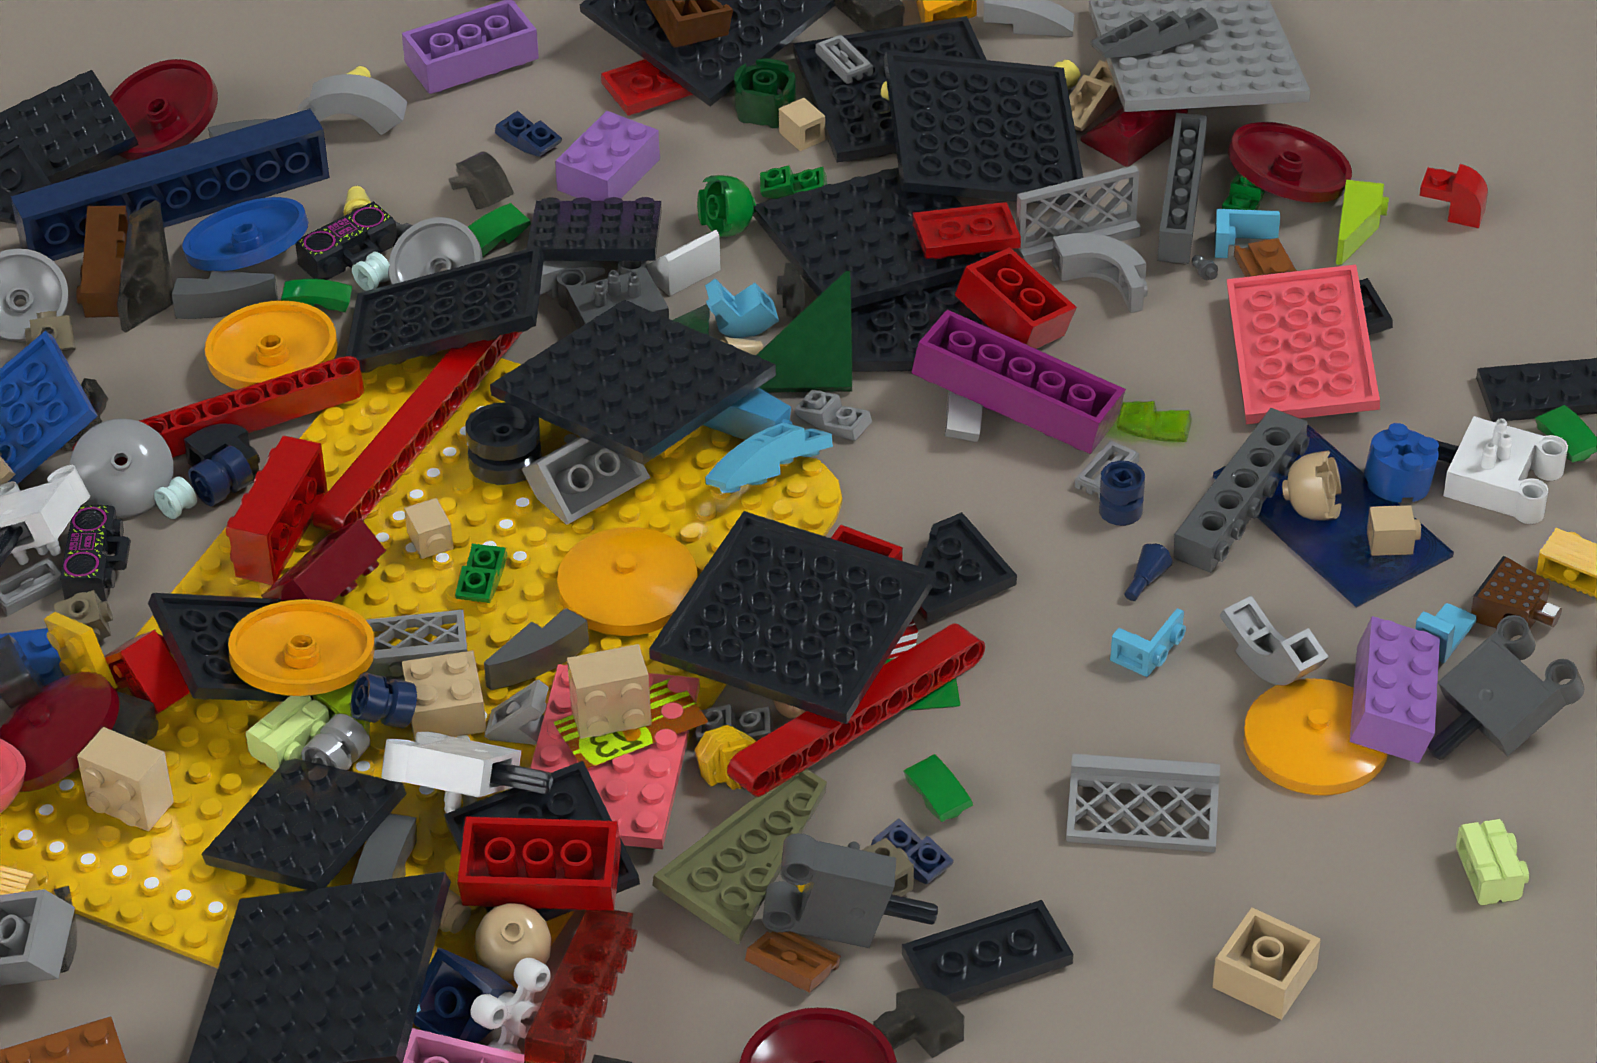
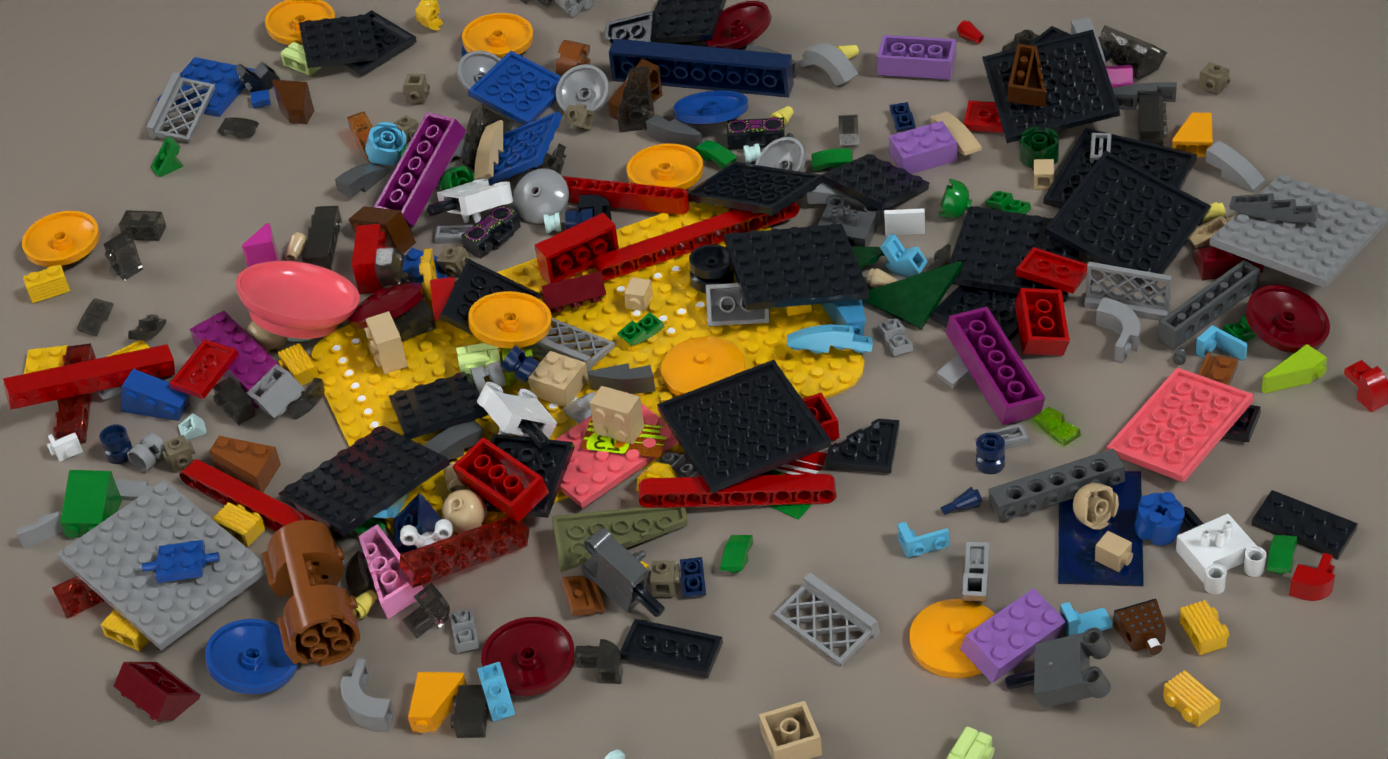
camera: 45 degrees right, 0 degrees up
none -> tan slope [930,111,982,156]

